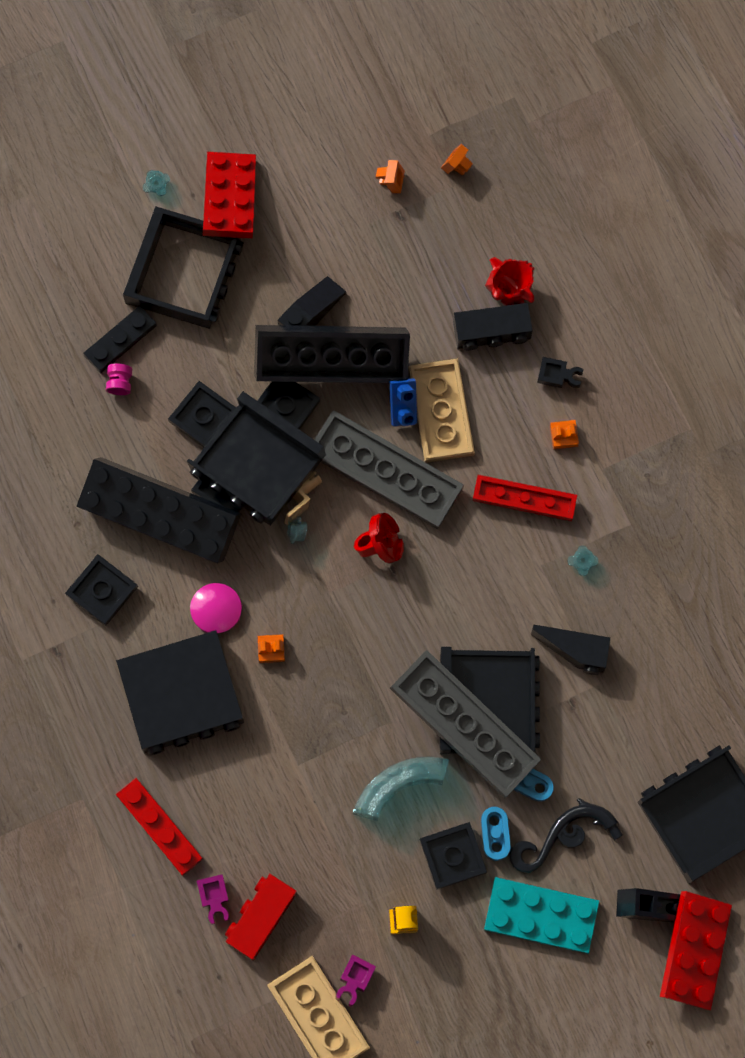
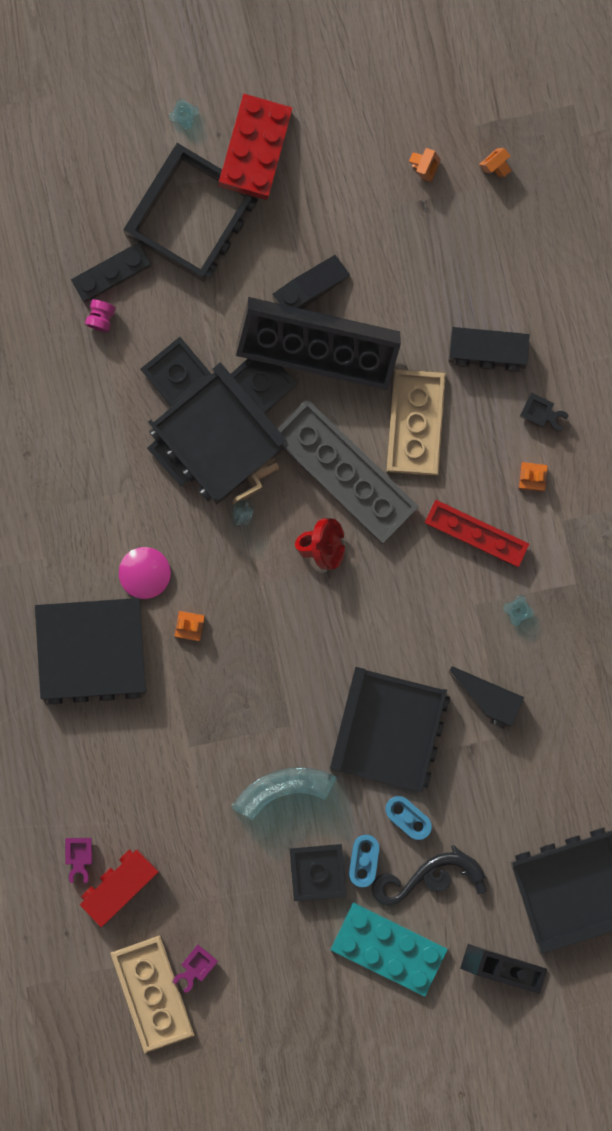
camera: 10 degrees right, 10 degrees up
black plate [65,554,138,626] -> none
black brick [76,457,242,564] -> none
red plate [116,778,203,876] -> none
blue hips [389,378,417,427] -> none
yellow leg [389,906,418,934] -> none
dark grey plate [390,650,541,798] -> none
red hair [485,257,534,306] -> none
red plate [660,891,732,1010] -> none

